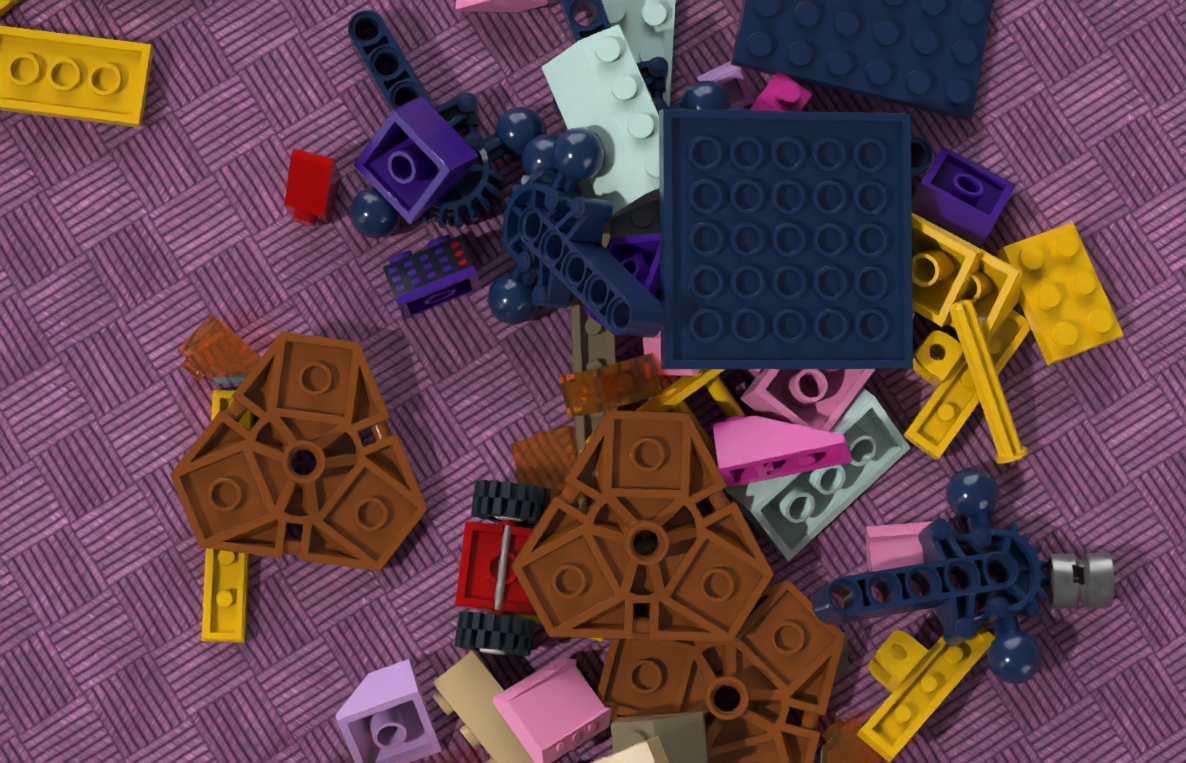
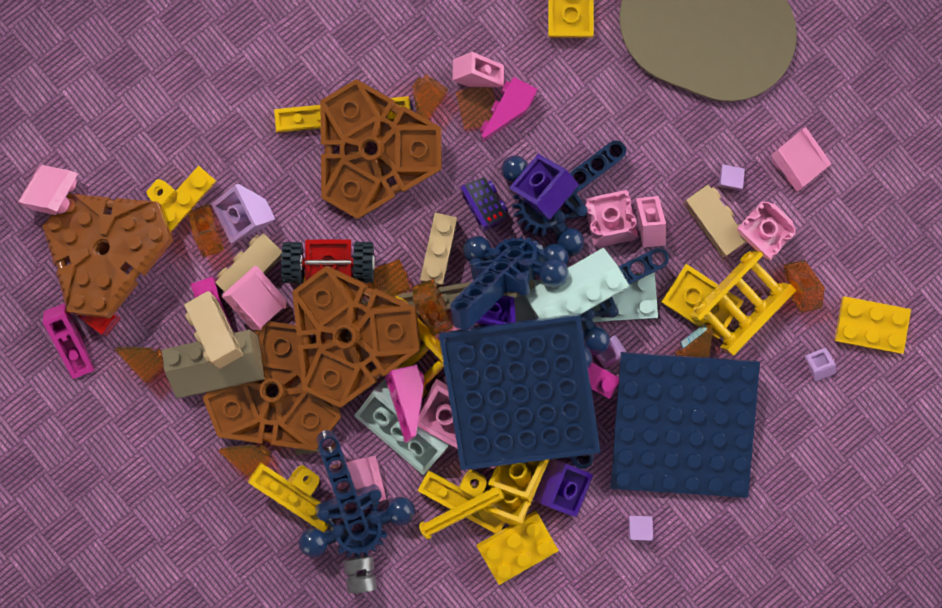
camera: 75 degrees right, 5 degrees up
red slope [284,148,341,226] -> none
none -> tan brick [420,213,457,287]
none -> bright pink slope [453,52,504,87]
none -> clear orange piece [455,87,496,130]
none -> dark pink slope [479,77,538,141]
none -> bright pink slope [584,190,638,248]
none -> lavender slope [629,516,653,541]

